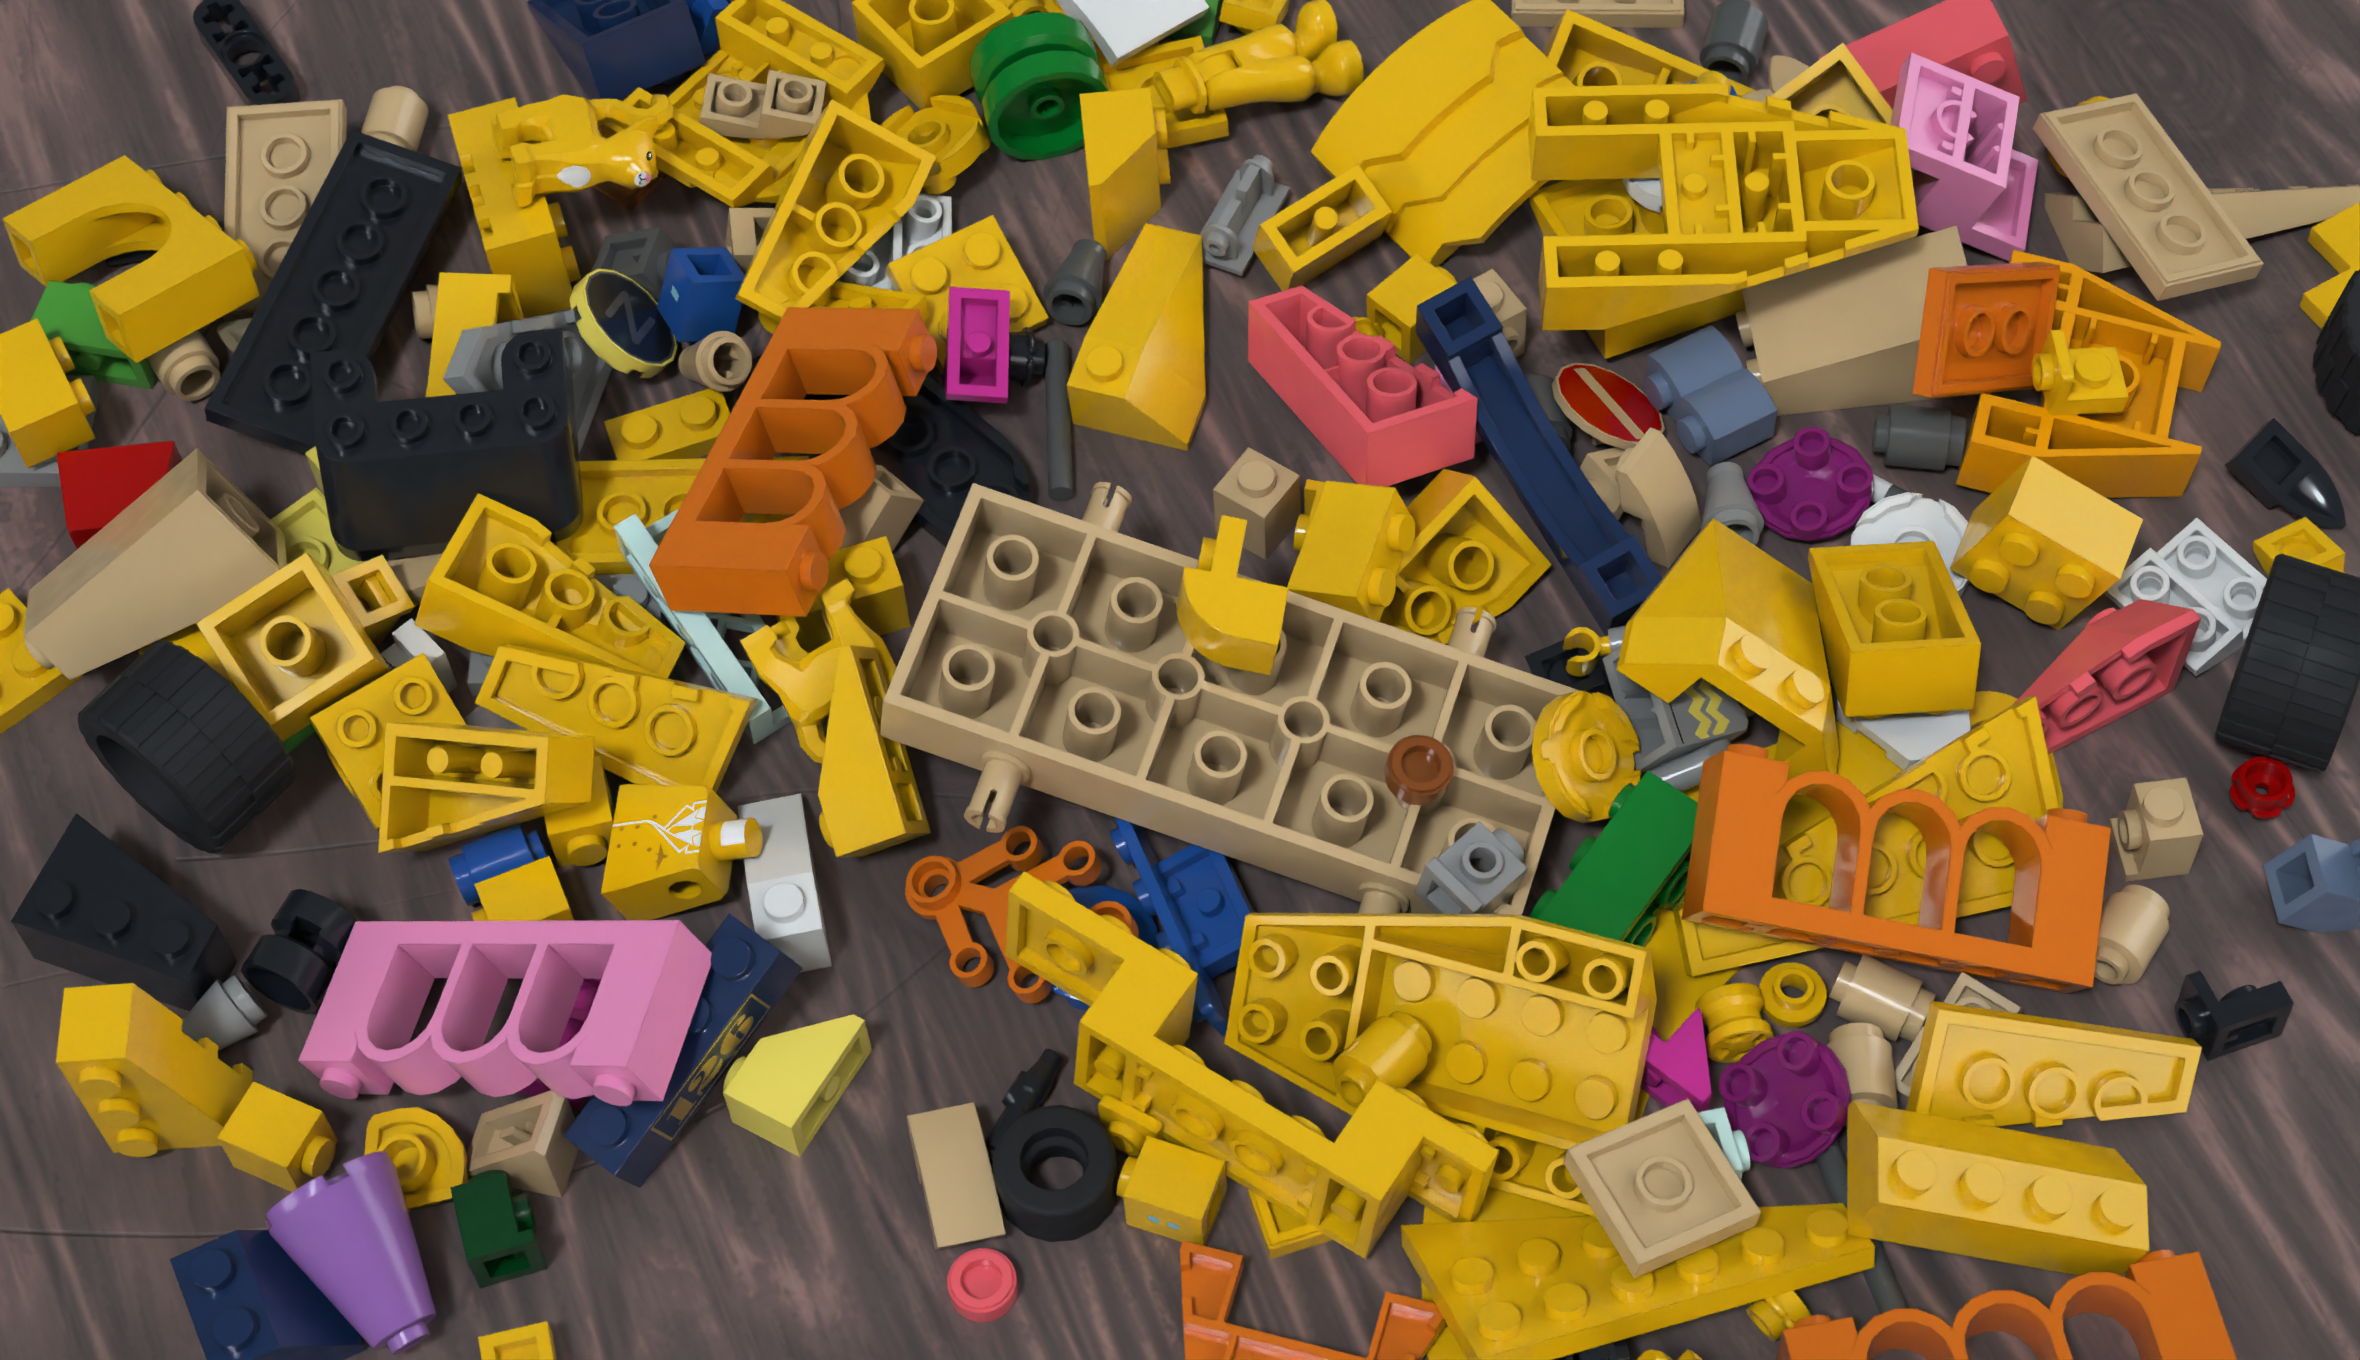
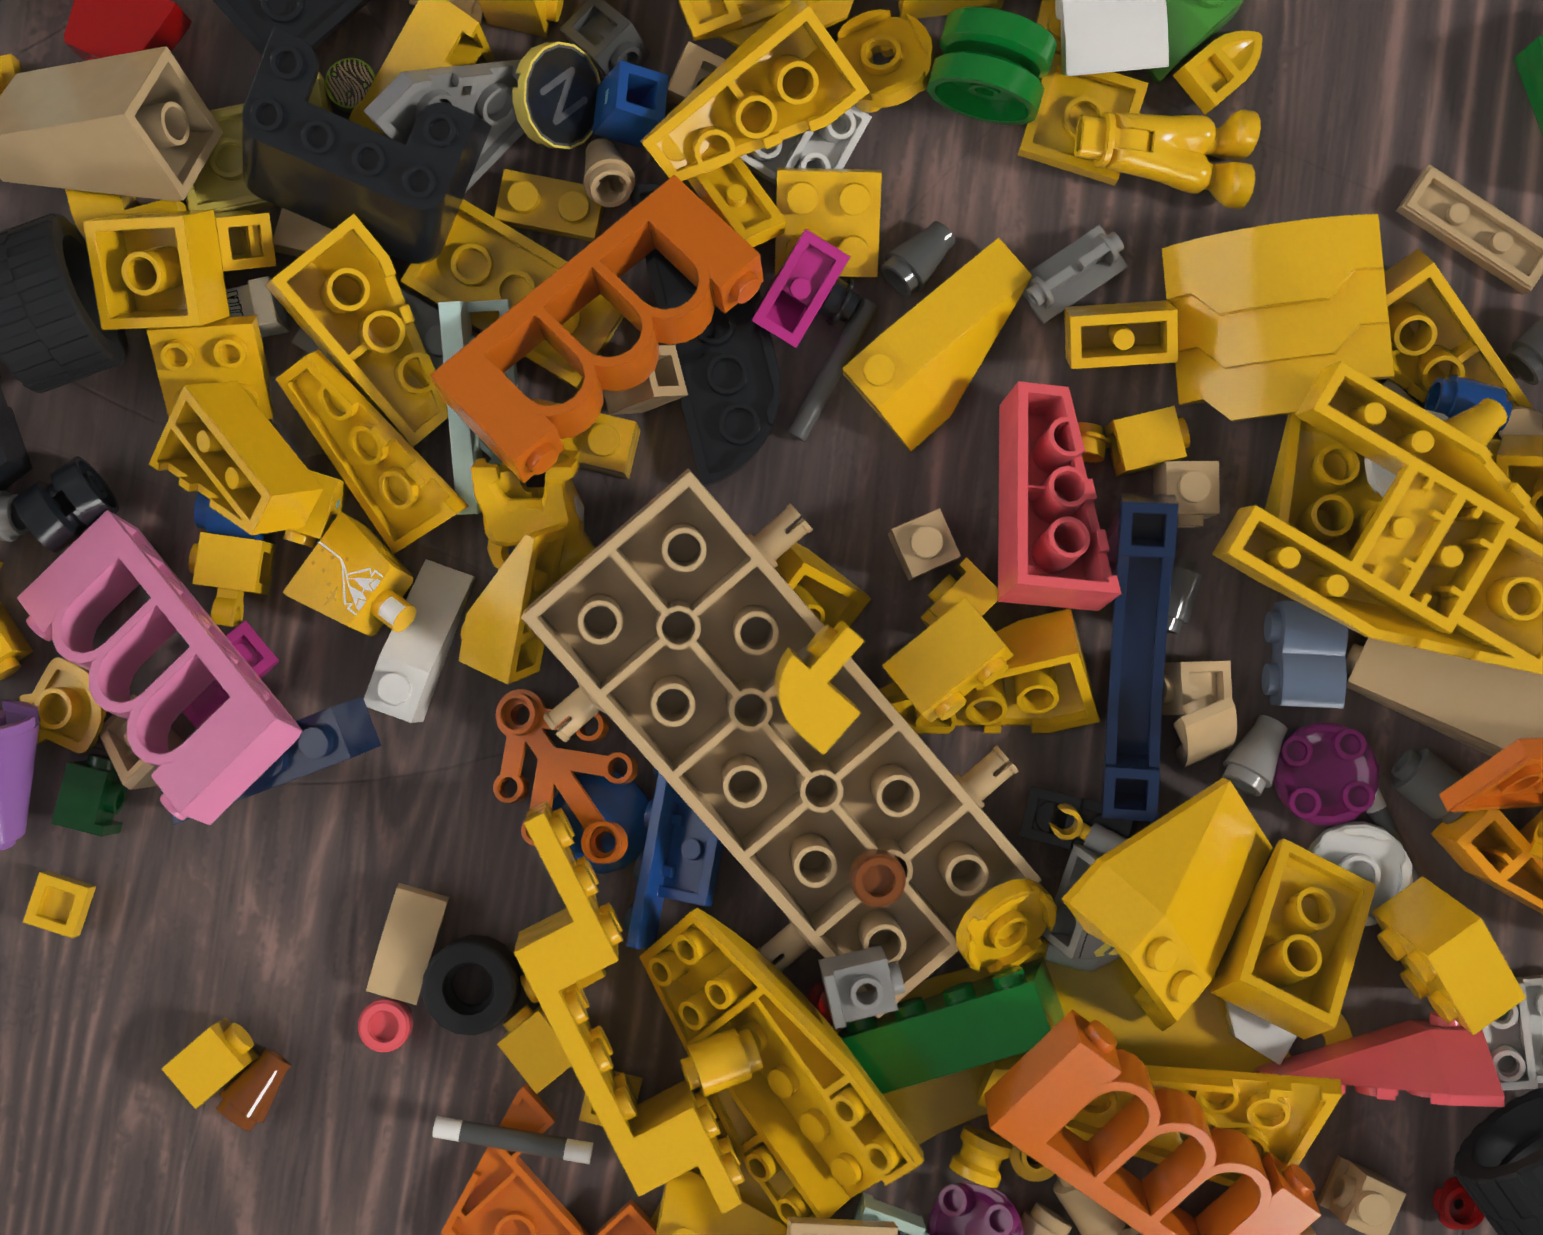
camera: 30 degrees right, 30 degrees up
light yellow slope [723,1014,872,1157] -> none
black piece [985,1049,1064,1164] -> none
yellow slope [1079,87,1171,260] -> none
red piece [1551,363,1665,450] -> none
dark pink slope [1640,1008,1711,1113] -> none
none -> dark grey bar [432,1116,594,1165]

